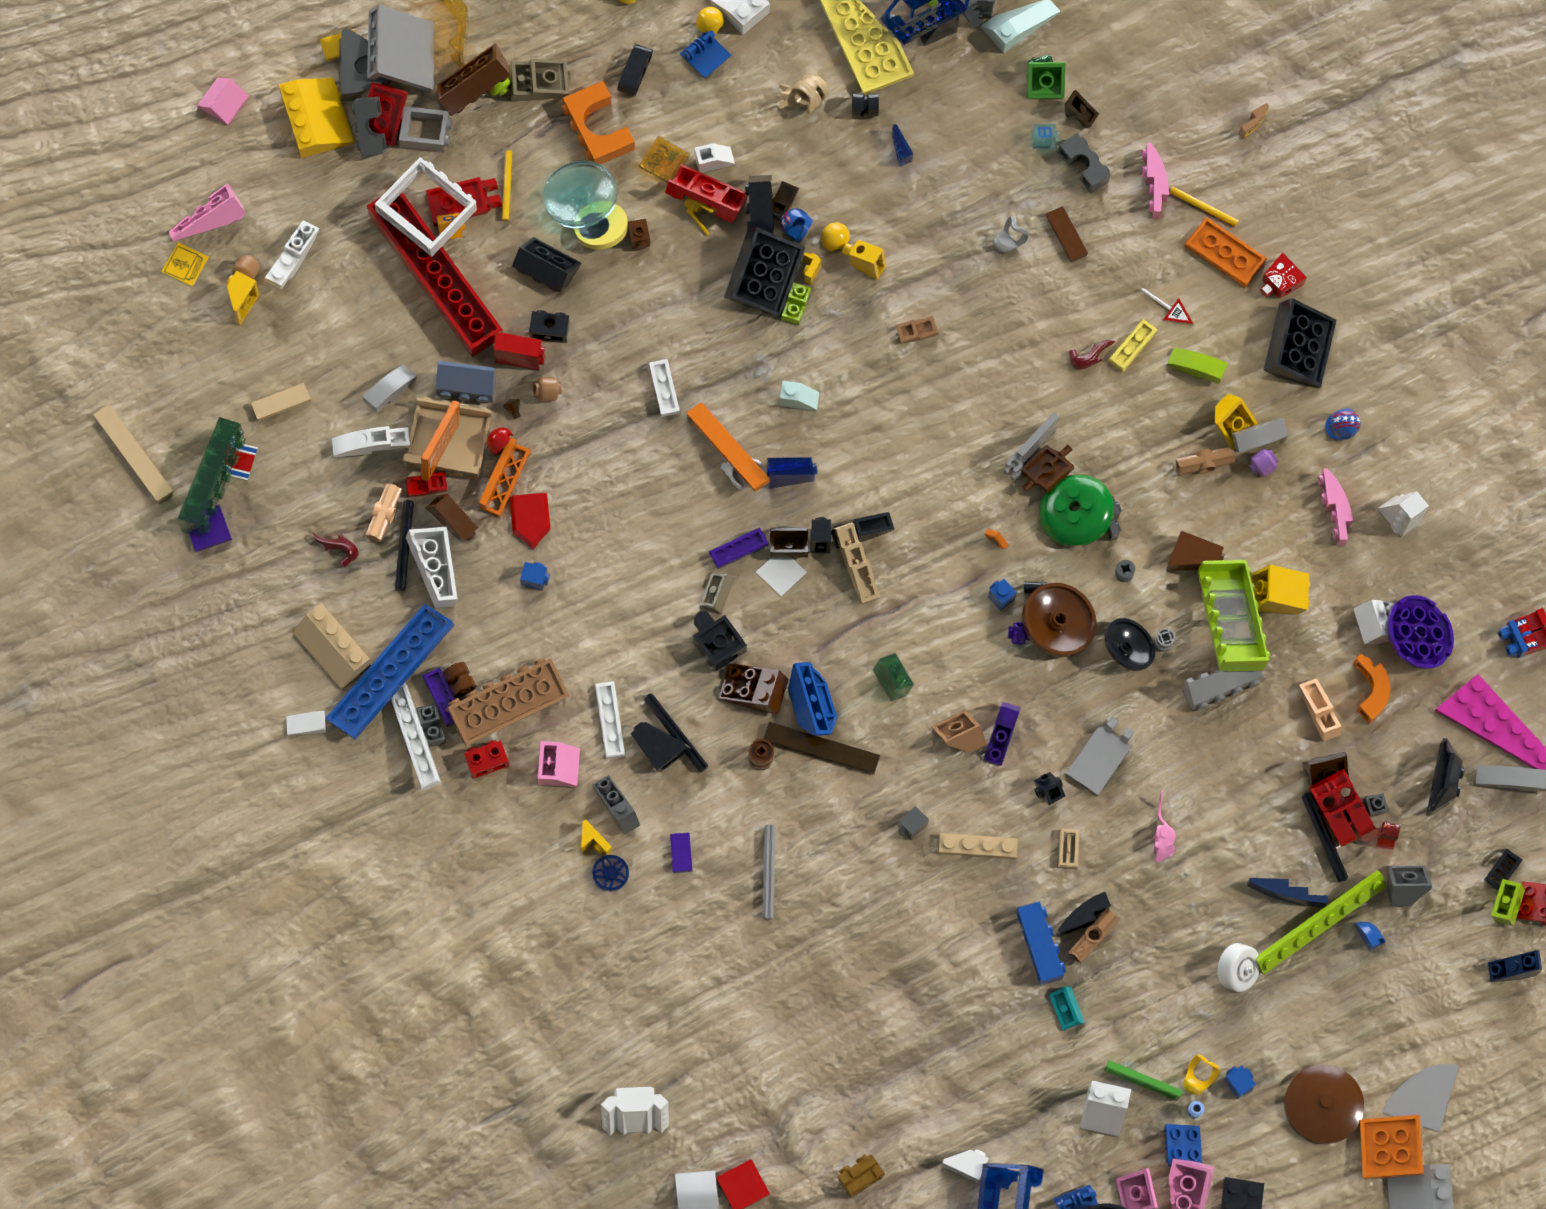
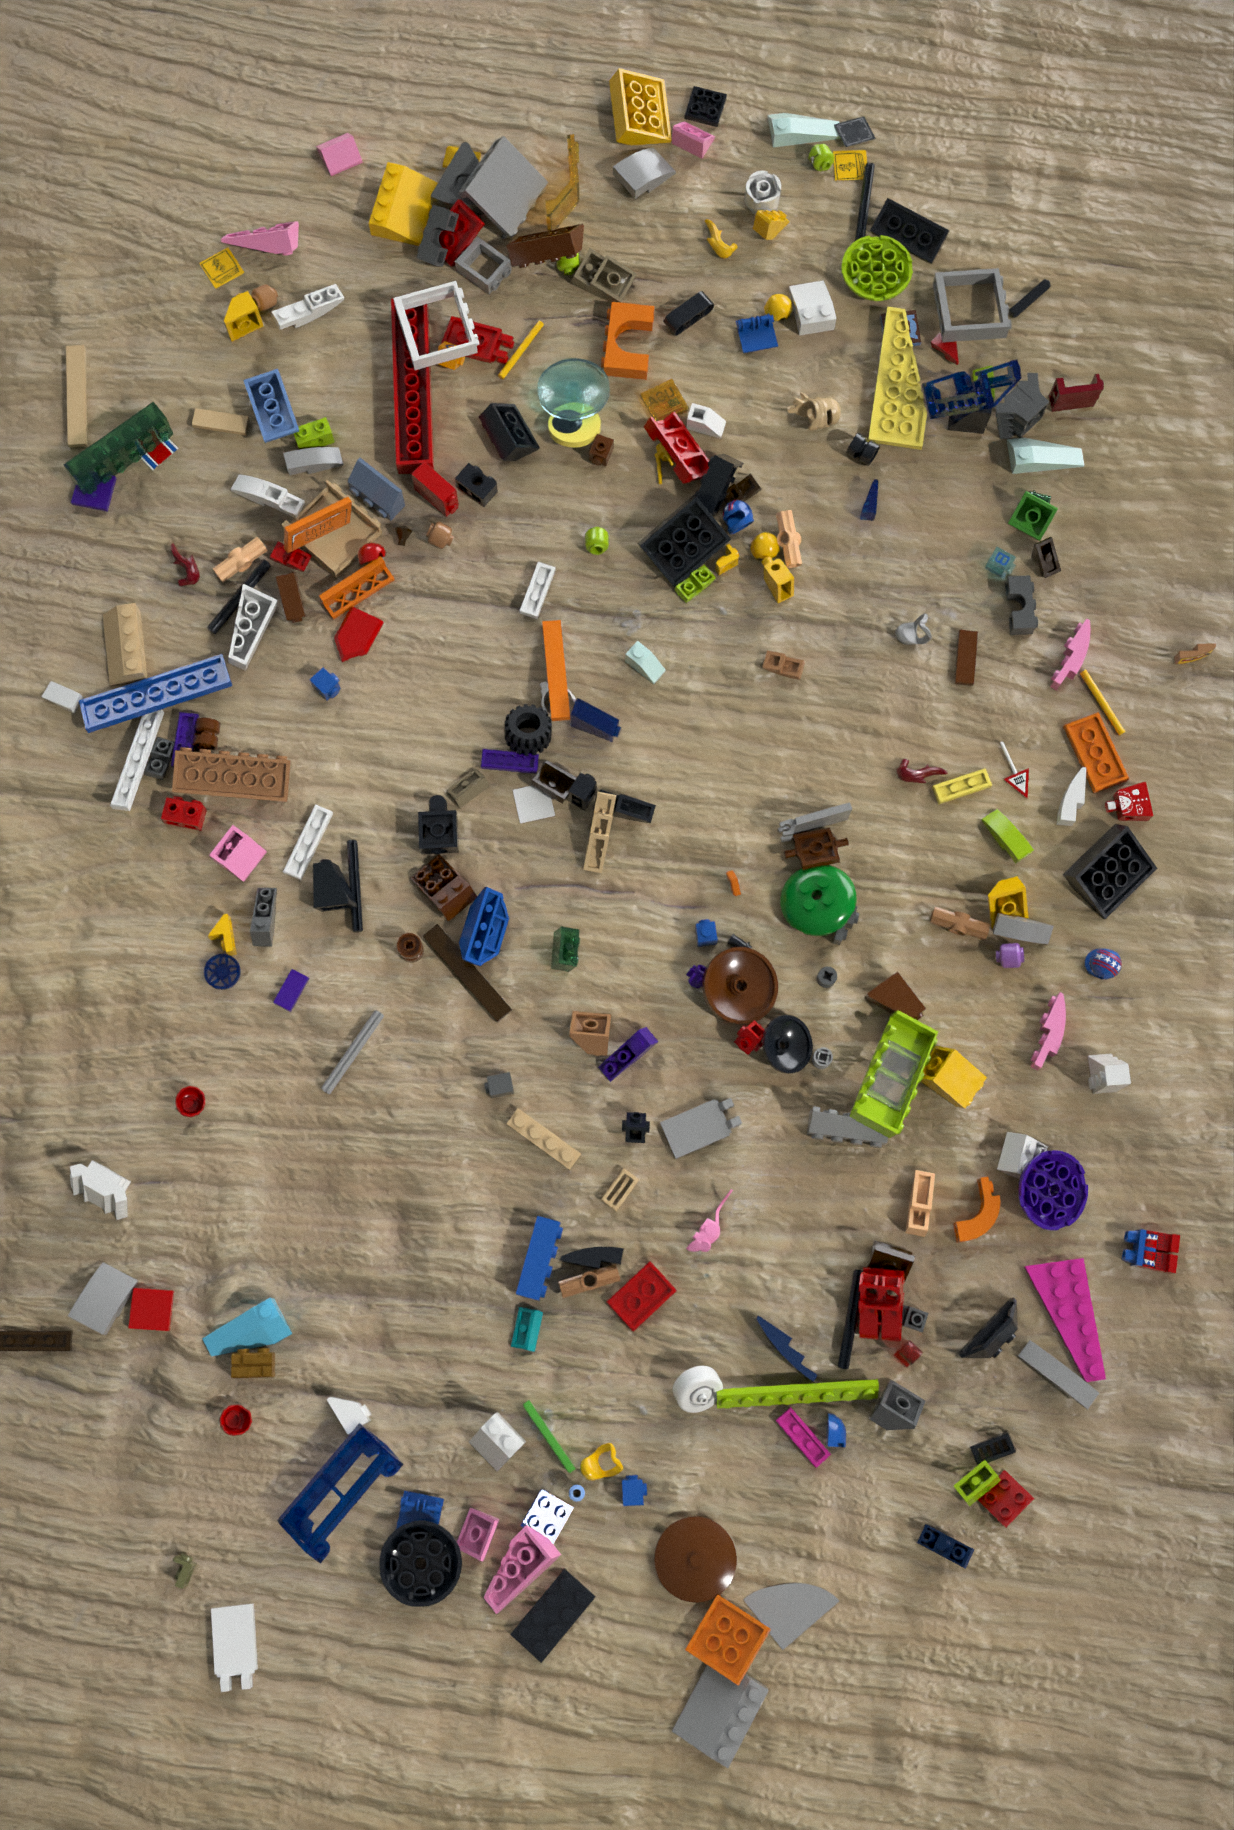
camera: 35 degrees right, 5 degrees up
none -> red hair [175,1086,205,1118]
none -> medium azure wedge [202,1298,292,1357]
none -> medium blue slope [243,369,299,443]
none -> lime brick [293,417,335,450]
none -> black tyre [504,704,552,756]
none -> lime head [585,527,609,555]
none -> red tile [607,1261,677,1332]
none -> red brick [734,1020,765,1055]
none -> dark pink tile [775,1407,831,1468]
none -> light nougat piece [776,510,802,568]
none -> white slope [1056,767,1086,826]

